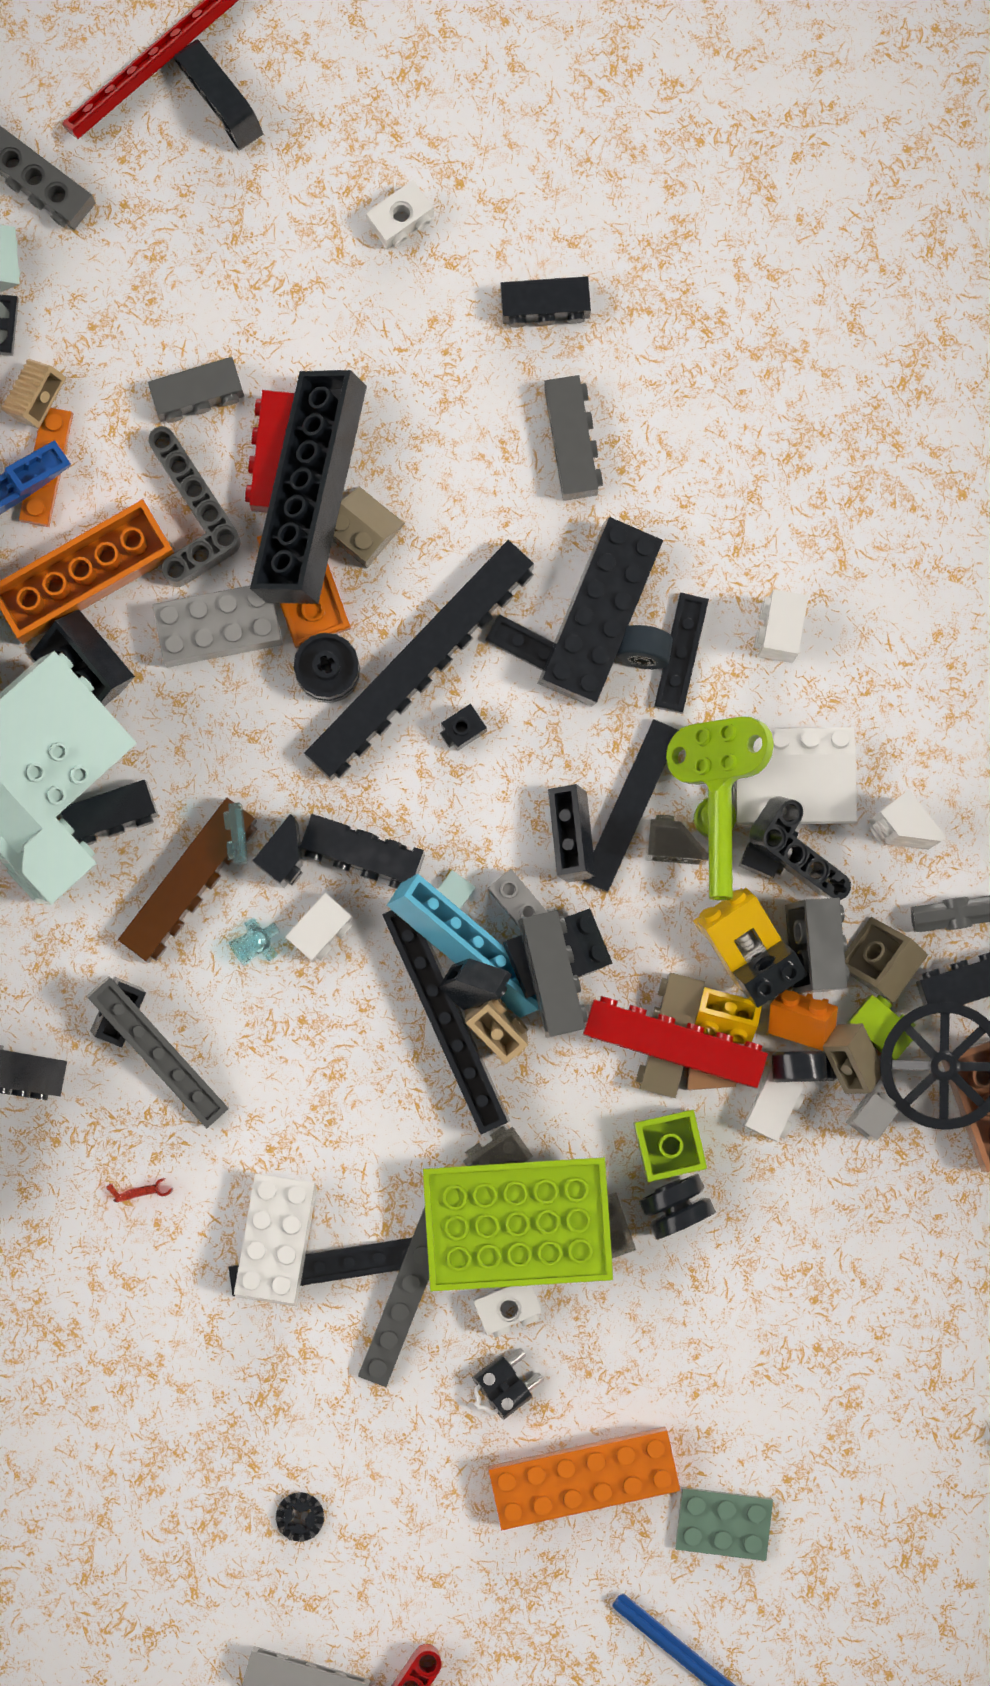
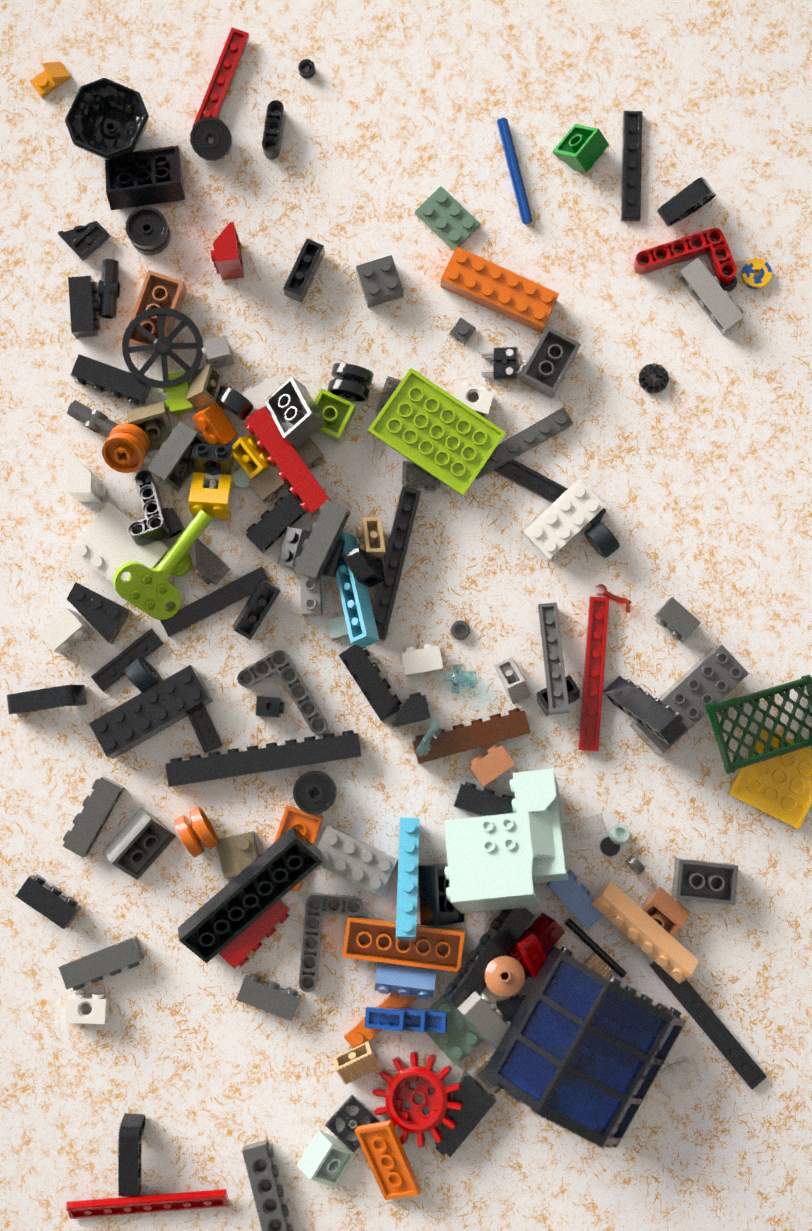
camera: 140 degrees left, 0 degrees up
none -> black beam [7,685,87,714]
none -> dark grey brick [58,936,144,991]
none -> black wedge [67,582,131,644]
none -> orange wheel [102,423,150,473]
none -> dark grey slope [103,808,176,880]
none -> orange wheel [174,807,220,858]
none -> red slope [211,222,244,280]
none -> light aqua tile [233,469,252,489]
none -> dark grey beam [237,650,328,735]
none -> black brick [246,490,305,553]
none -> dark grey brick [264,376,325,448]
none -> black brick [283,238,325,303]
none -> dark grey brick [356,255,403,308]
none -> medium blue brick [374,962,436,999]
none -> medium azure brick [395,818,420,941]
none -> dark grey plate [450,317,476,345]
none -> dark grey tile [451,621,470,640]
none -> nougat brick [468,744,516,787]
none -> light grey slope [494,658,530,704]
none -> dark grey brick [519,326,581,398]
none -> red plate [578,596,609,752]
none -> black wheel [584,521,620,558]
none -> dark grey brick [654,597,701,641]

